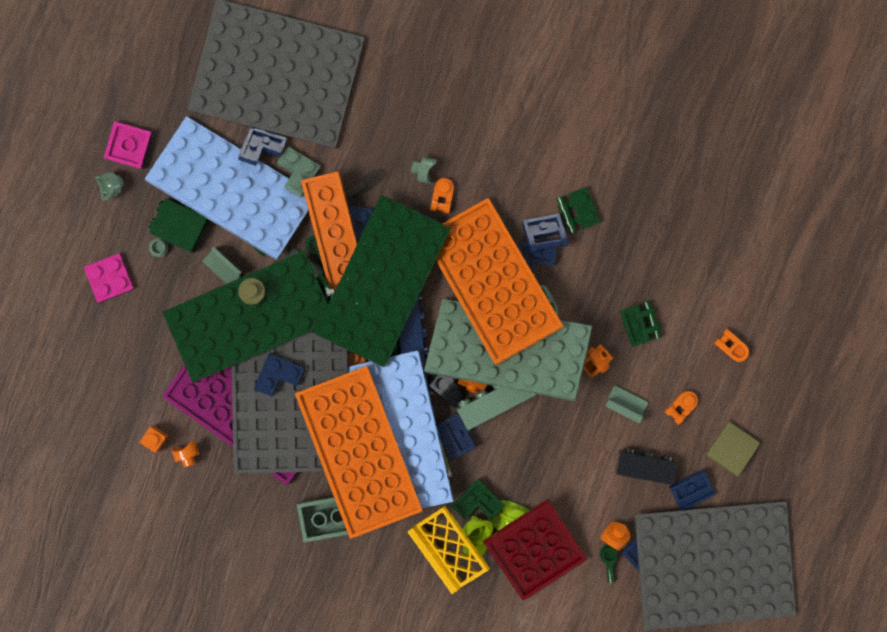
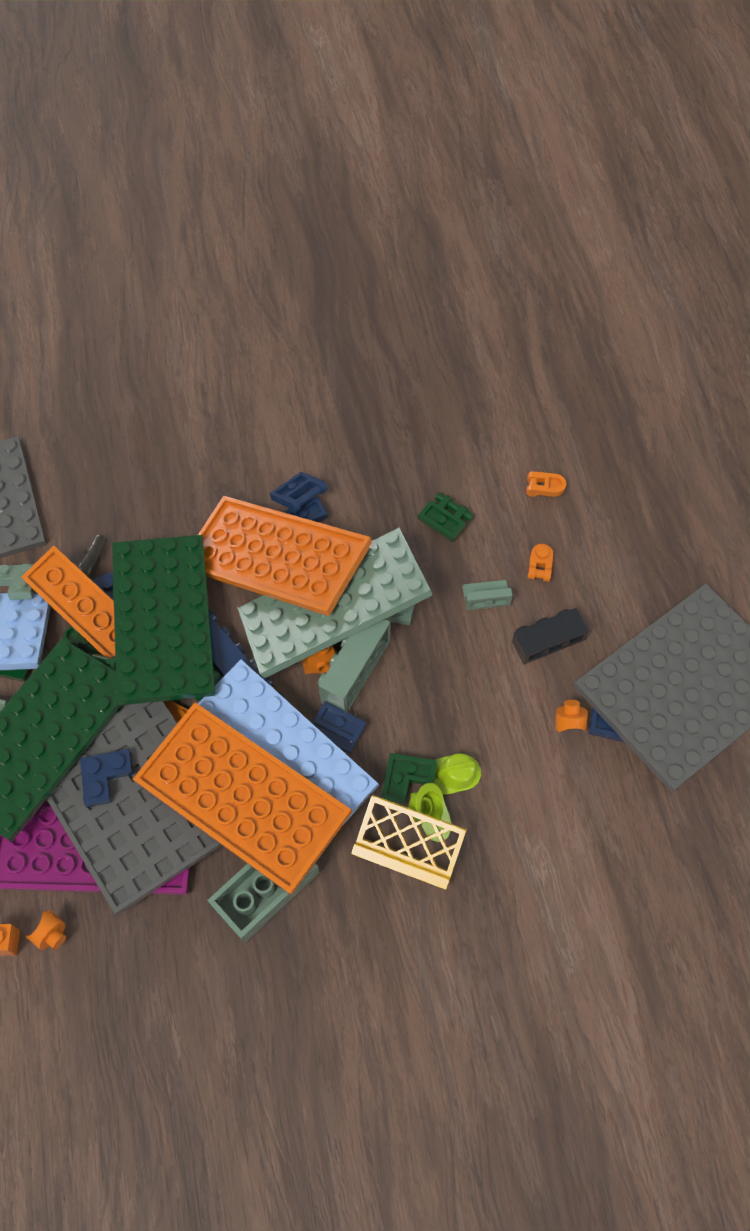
camera: 30 degrees left, 25 degrees down
olive piece [238,278,266,305] -> none
sand green piece [411,156,437,184] -> none
black plate [427,374,467,408] -> none
orange plate [430,178,454,214] -> none
dark red plate [483,499,587,601] -> none
dark green plate [556,187,600,234] -> none
orange brick [583,344,613,378] -> none
dark green plate [599,545,619,583] -> none
dark blue plate [669,469,716,510] -> none
olive slope [706,421,760,477] -> none

